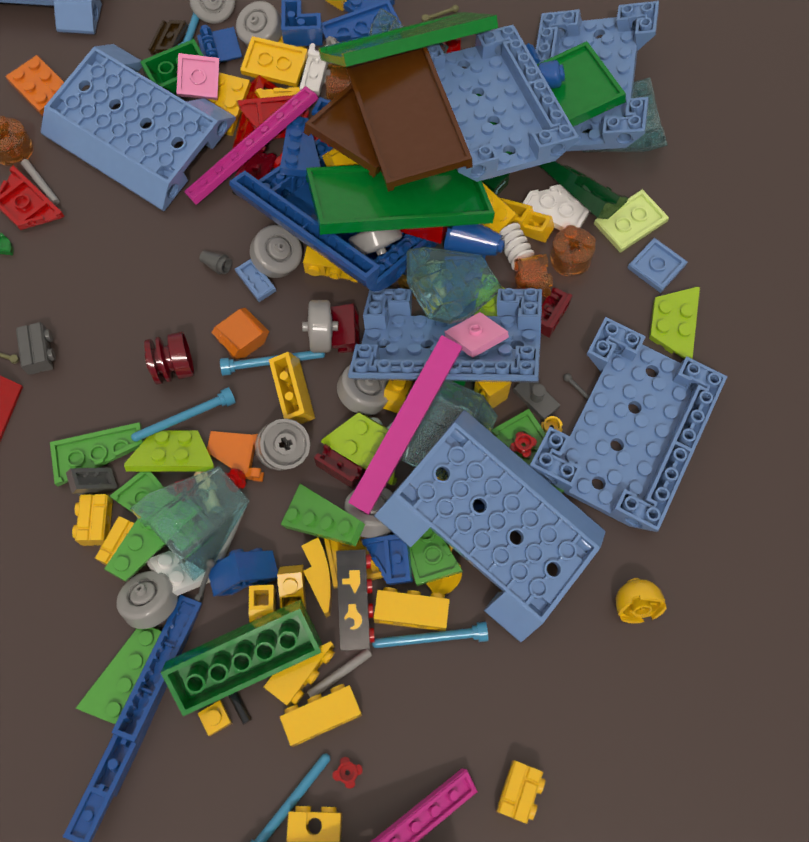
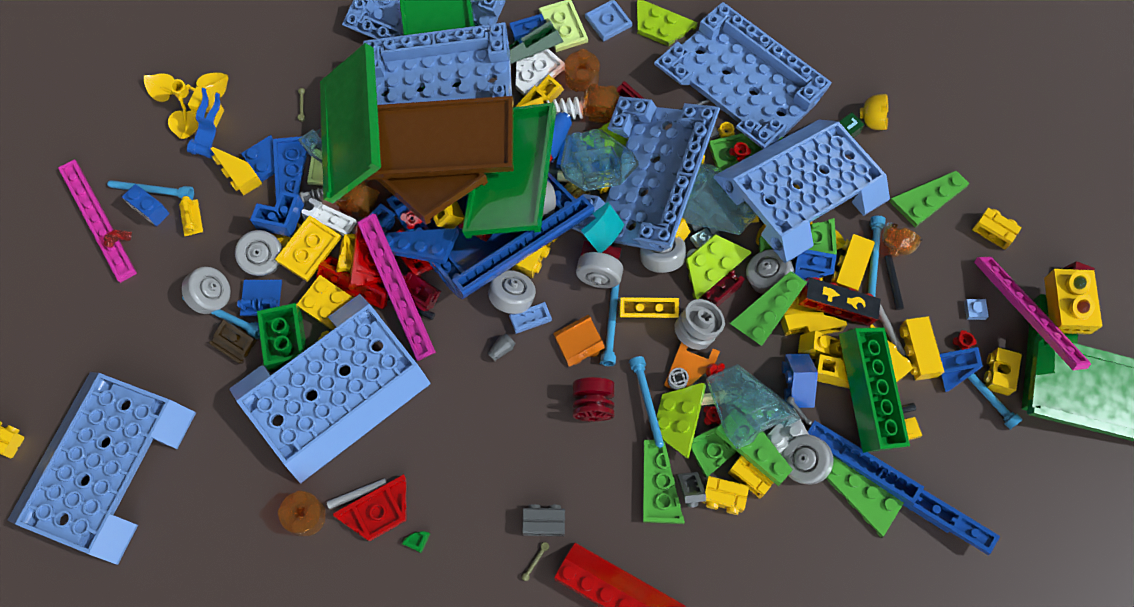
camera: 75 degrees left, 0 degrees up
orange plate [5,55,64,115] -> none
bright pink plate [176,53,219,100] -> none
dark pink tile [348,335,463,515] -> none
bright pink plate [444,312,509,358] -> none
blue head [538,60,565,89] -> none
none -> blue plate [509,14,544,41]
none -> teal slope [581,202,625,253]
none -> light grey wheel [668,368,689,390]
none -> dark green brick [839,112,864,138]
none -> clear orange cylinder [882,222,923,257]
none -> black bar [884,255,904,310]
none -> bright green wing [889,171,970,227]
none -> blue wing [940,347,983,392]
none -> light blue plate [964,299,989,320]

